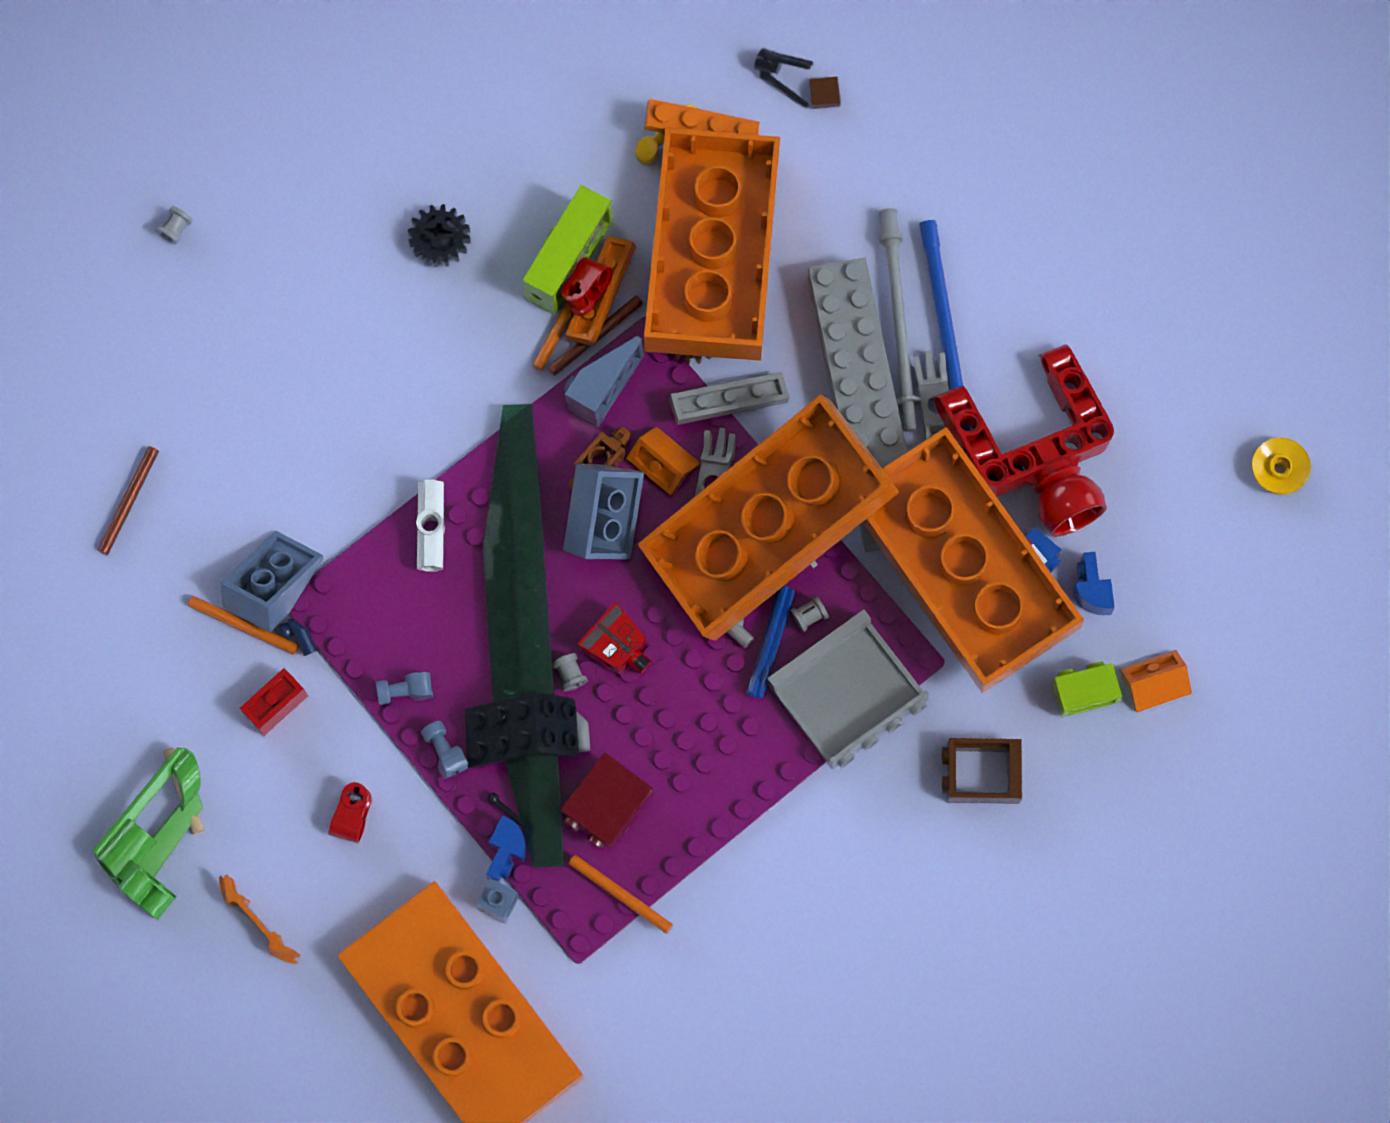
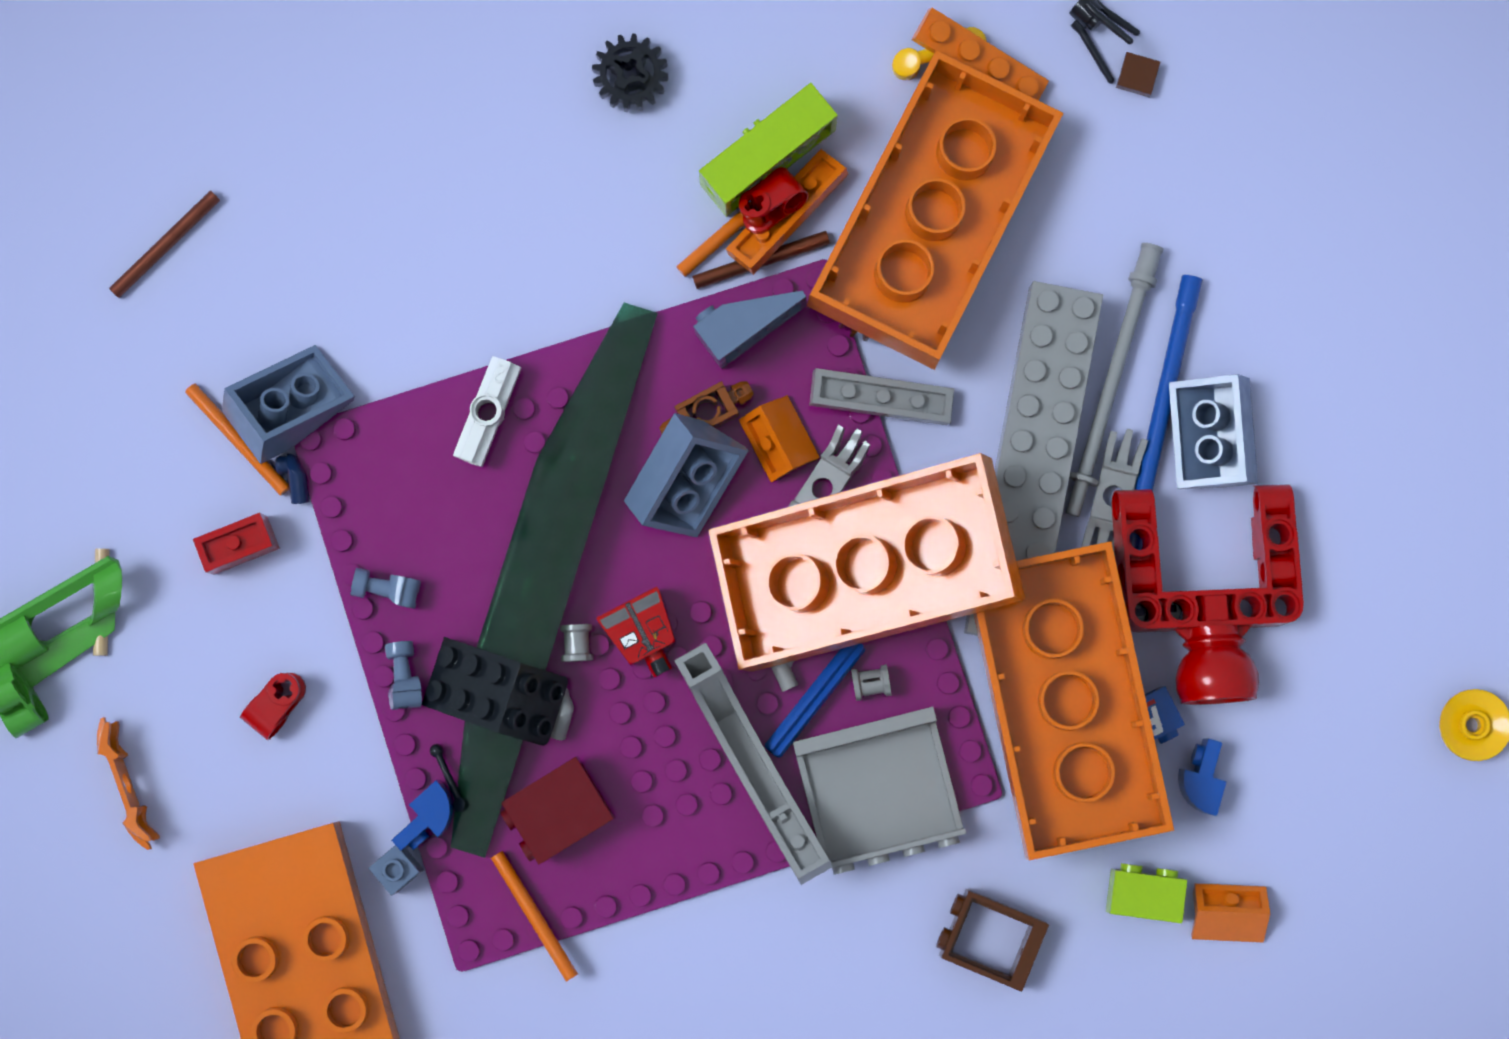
camera: 20 degrees right, 10 degrees up
none -> light grey arch [674,643,833,885]
none -> sand blue slope [1169,374,1258,489]

